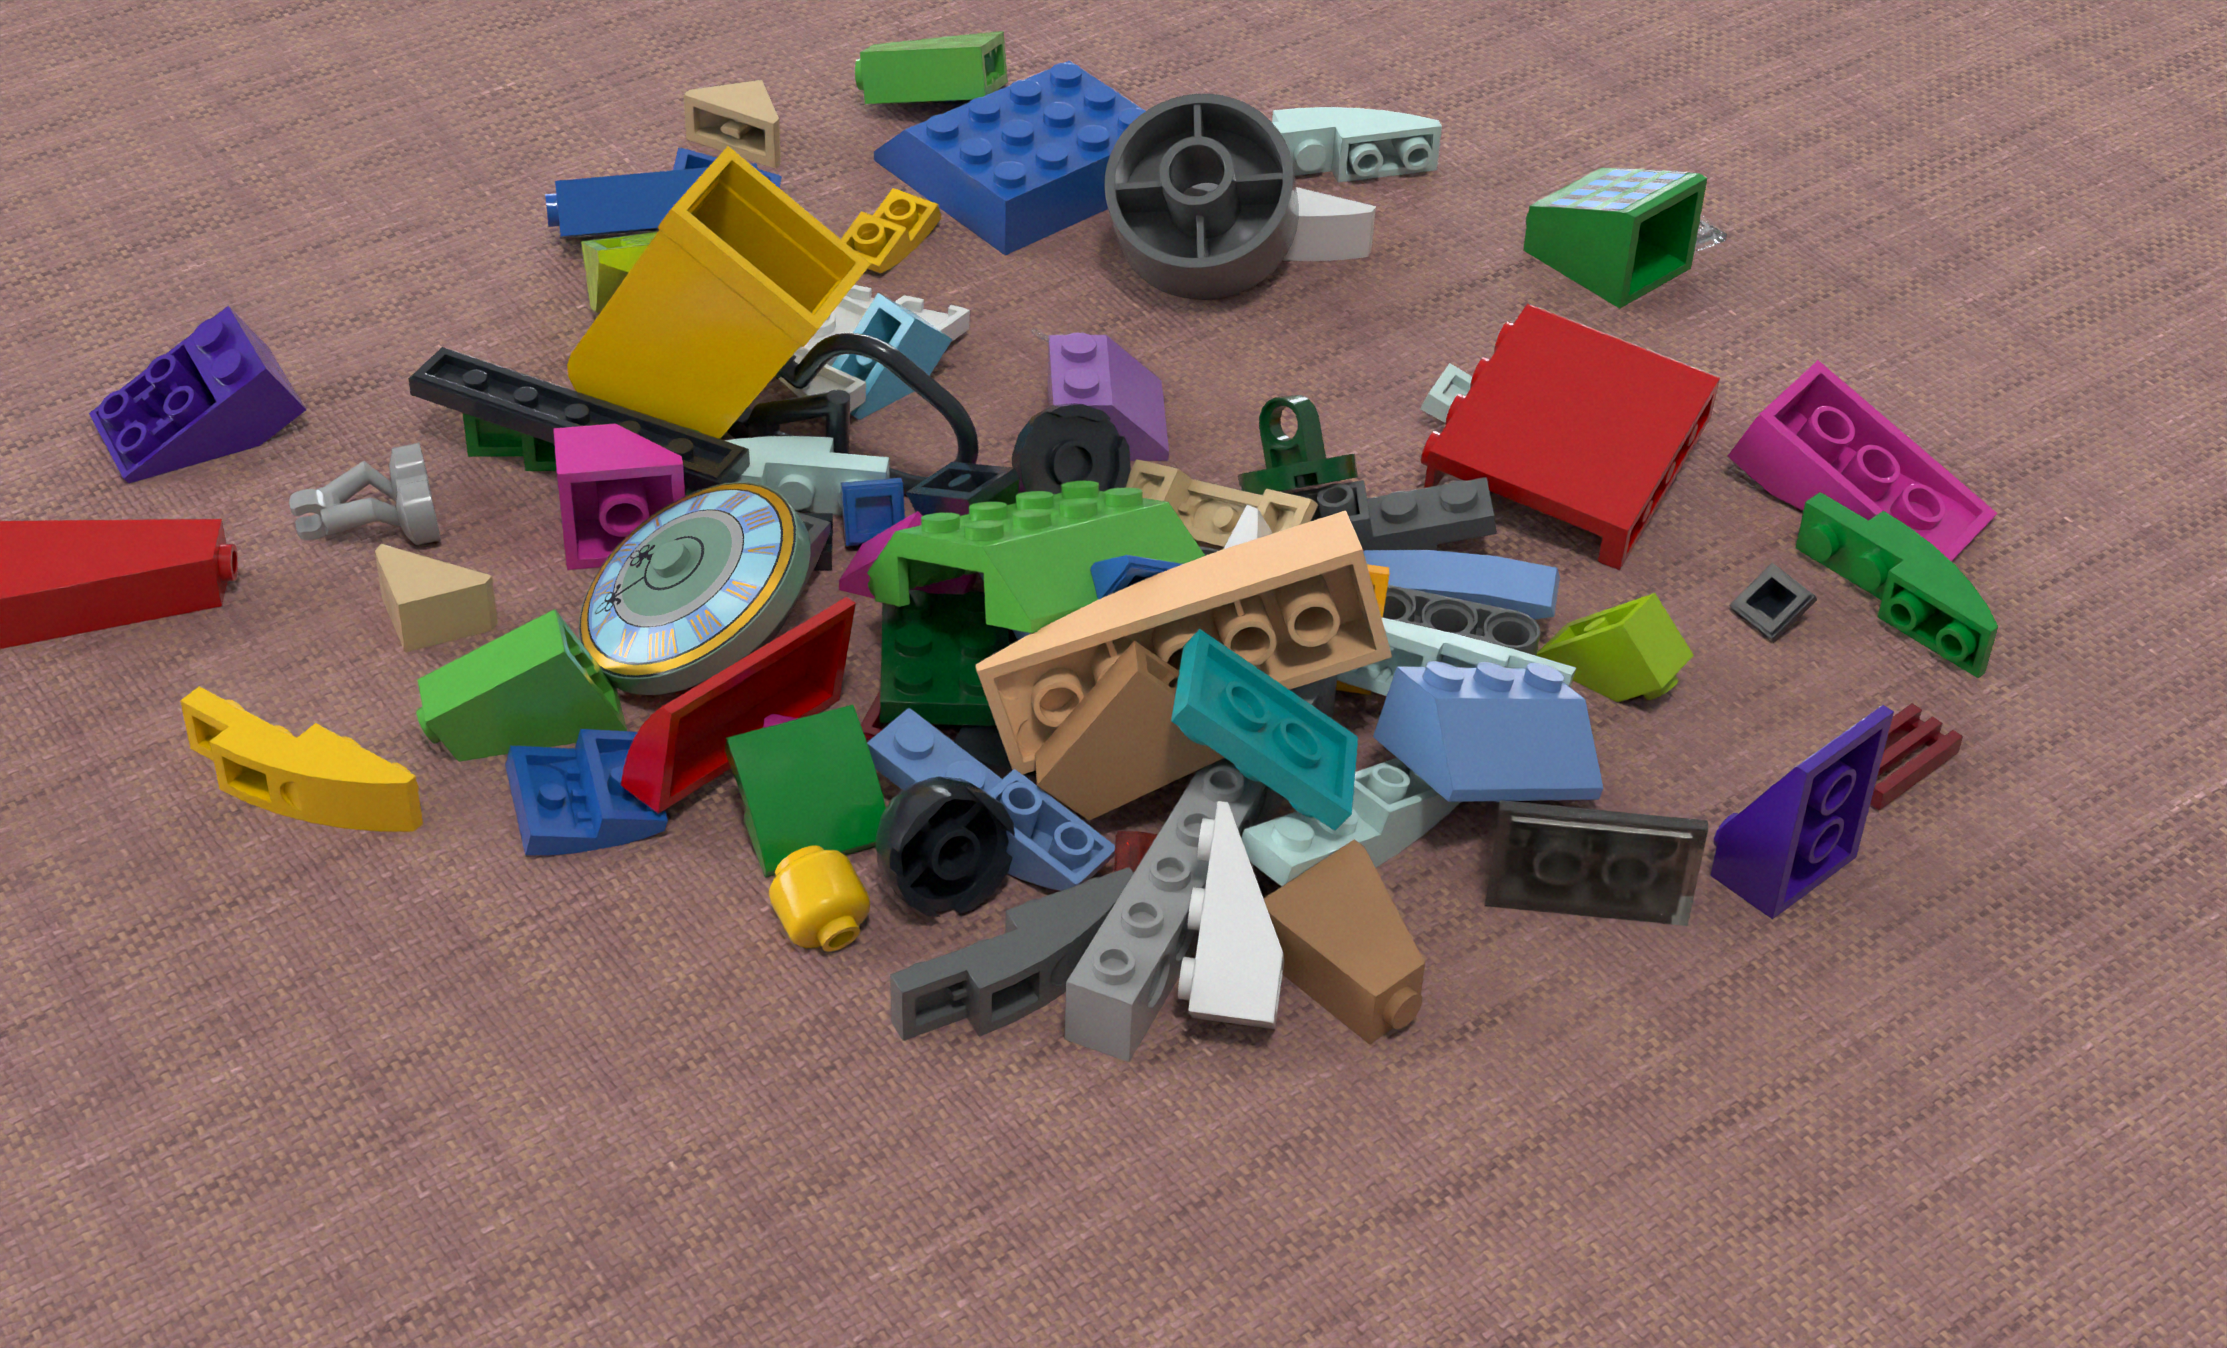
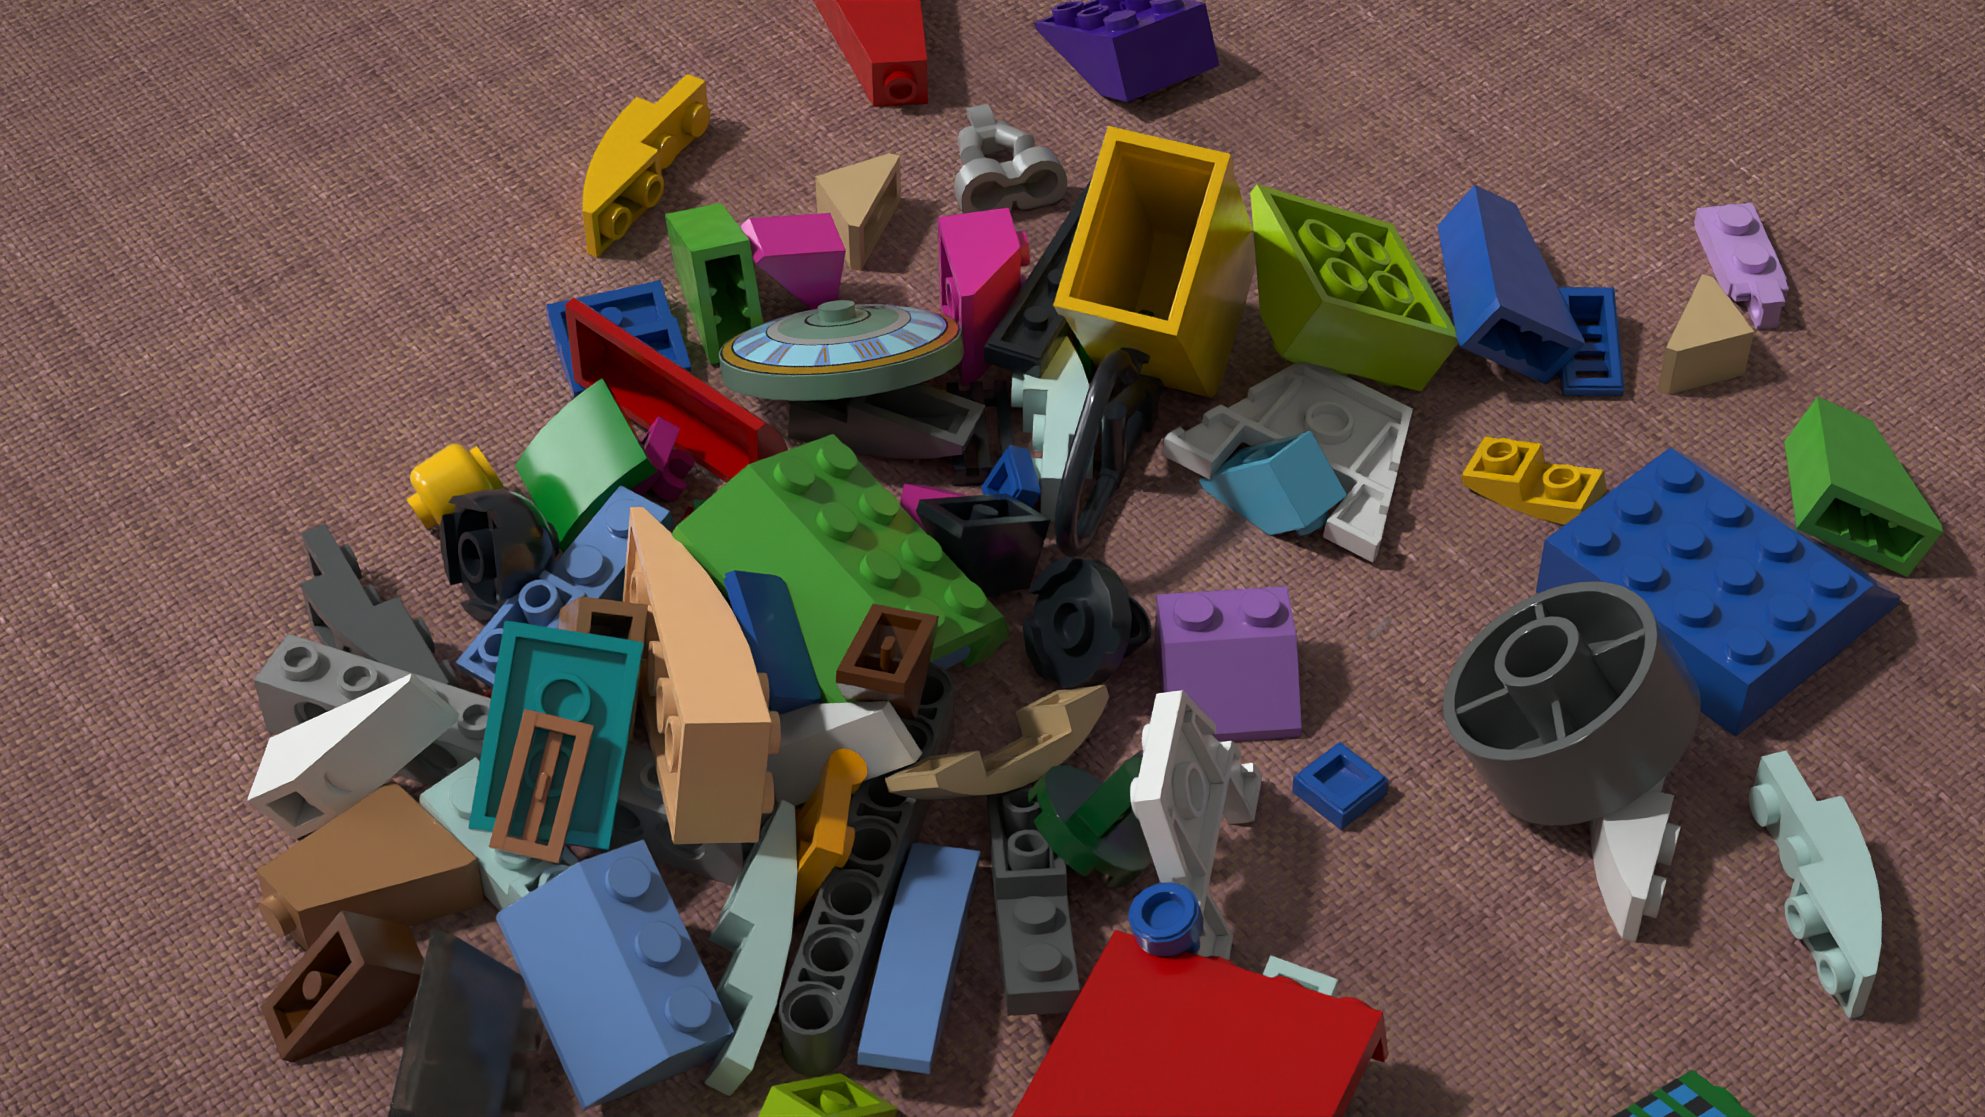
camera: 90 degrees right, 5 degrees up
none -> reddish brown slope [260,910,432,1062]
none -> nougat tile [489,709,595,865]
none -> dark pink slope [741,213,846,310]
none -> reddish brown slope [836,604,939,720]
none -> blue tile [1128,882,1204,957]
none -> white wing [1130,690,1263,960]
none -> blue tile [1292,742,1389,830]
none -> lavender hinge [1694,203,1788,330]

